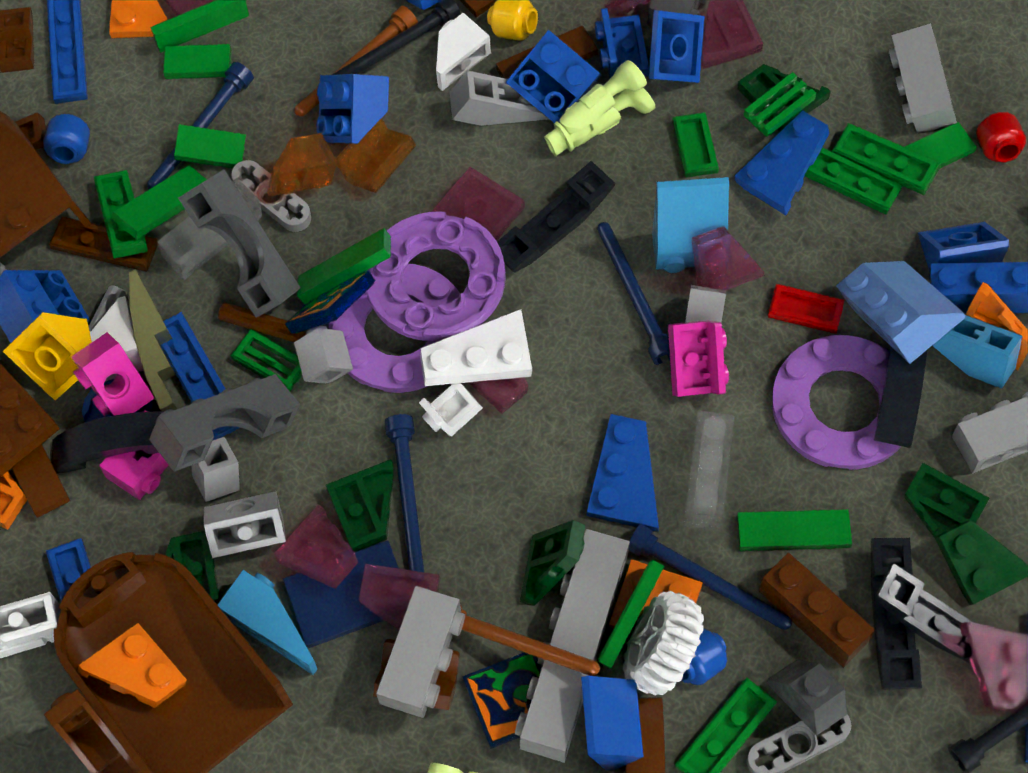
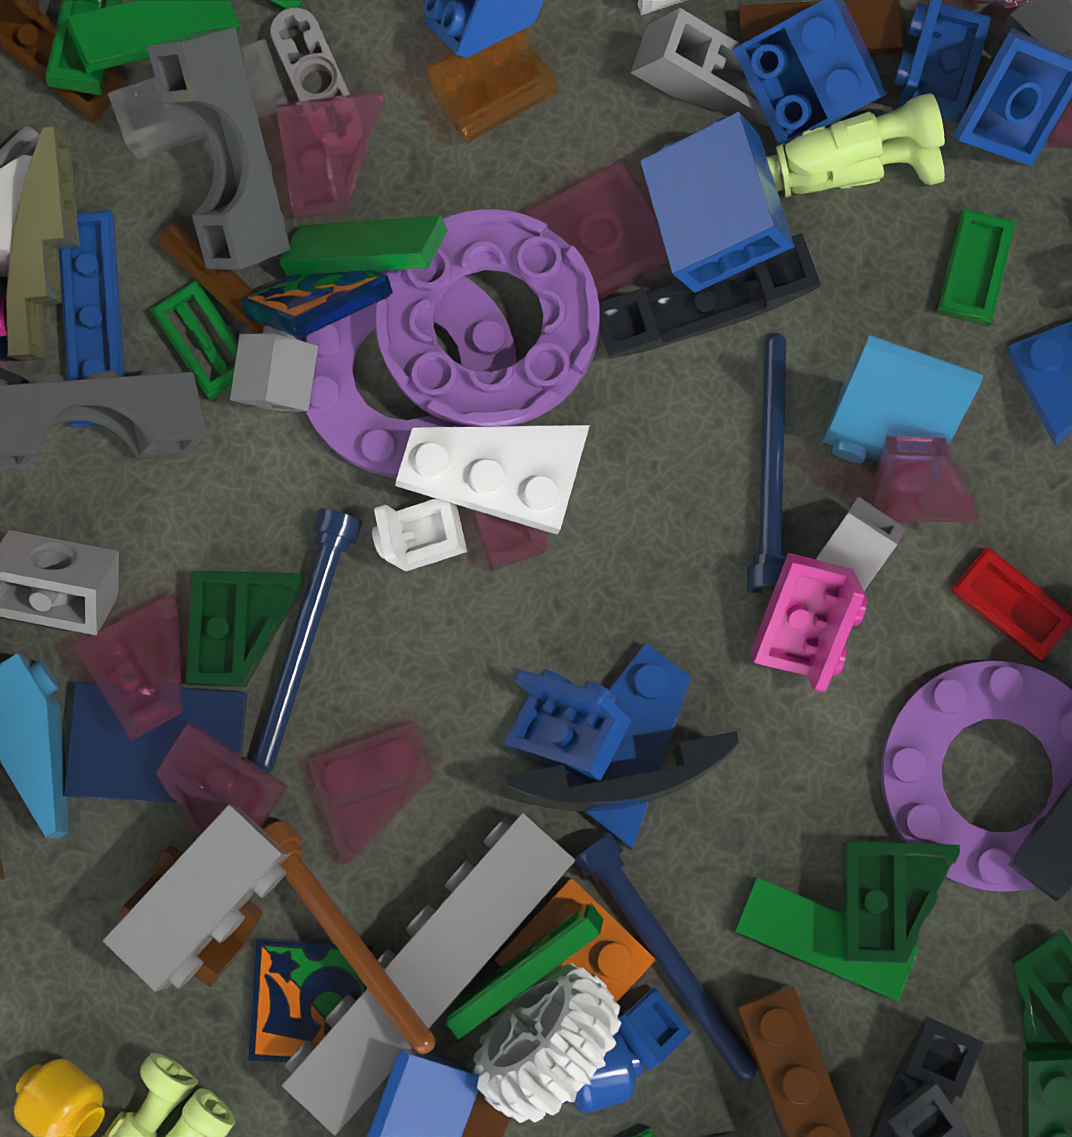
camera: 25 degrees right, 15 degrees up
light grey brick [191,437,240,502] -> none
clear orange slope [267,133,338,196] -> none
dark green wing [520,520,585,606] -> none
clear brick [683,410,735,532] -> none
none -> clear pink wing [275,91,383,218]
none -> clear pink wing [307,721,435,865]
none -> blue bracket [503,669,632,781]
none -> black slope [505,731,739,812]
none -> blue tile [618,986,691,1072]
none -> blue brick [640,112,795,293]
none -> dark green wing [843,841,960,963]

